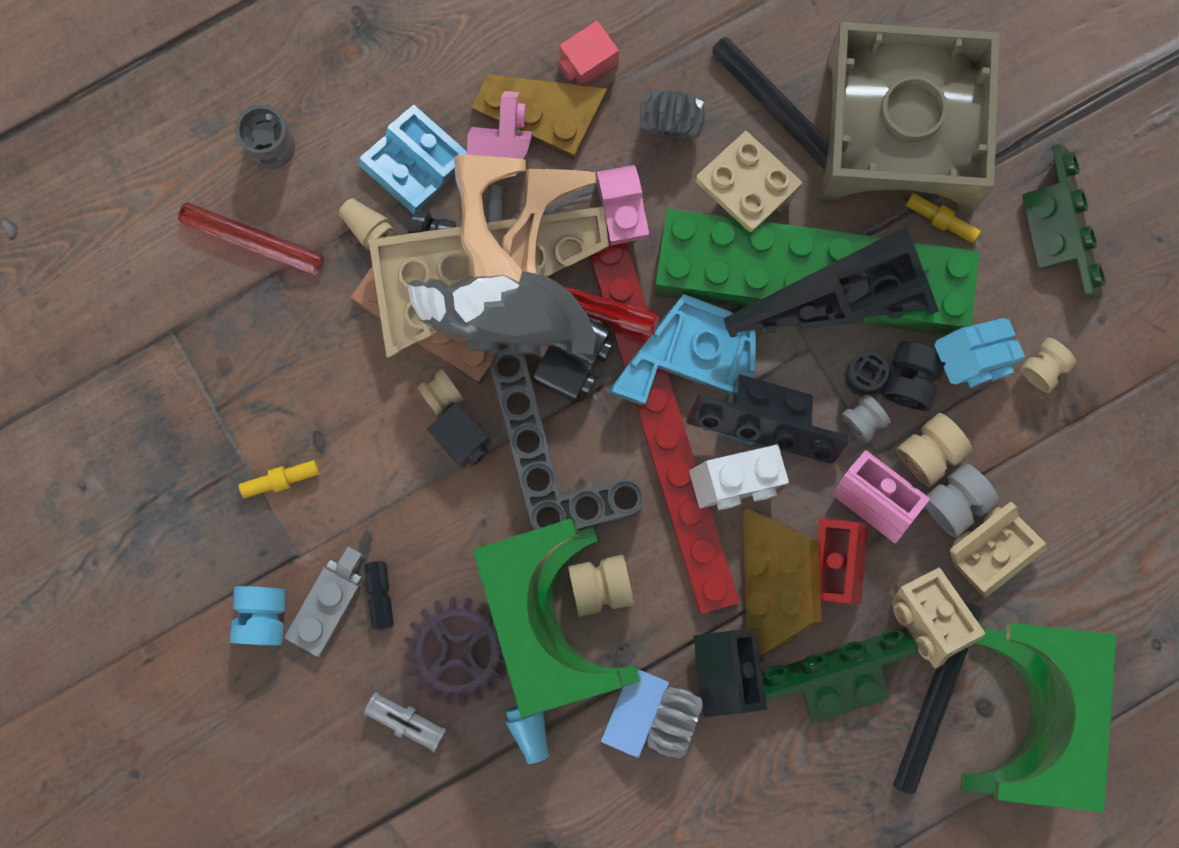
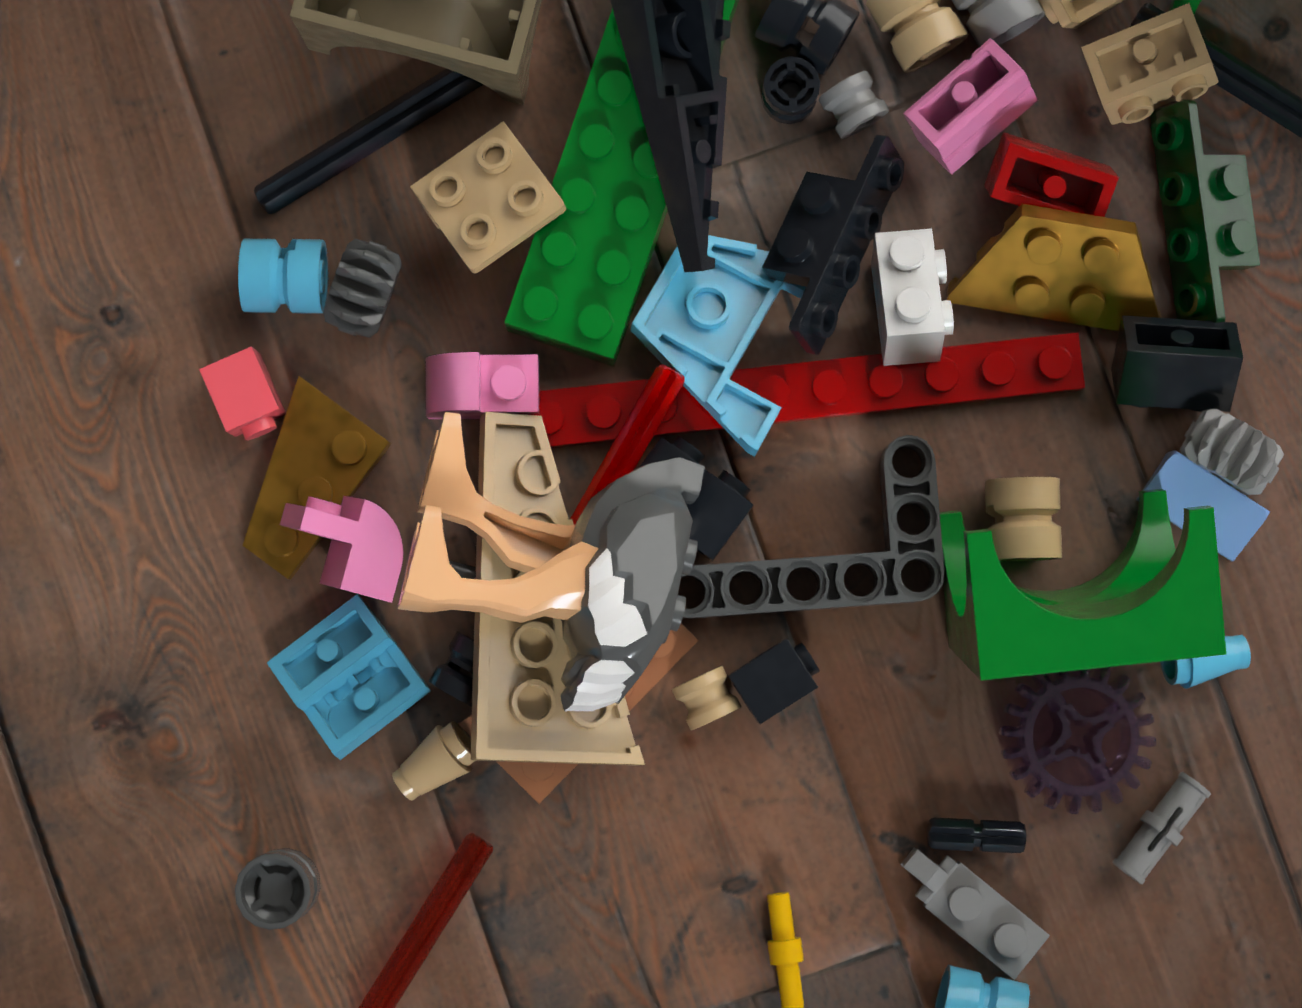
camera: 80 degrees left, 5 degrees up
none -> medium azure wheel [238,238,328,313]

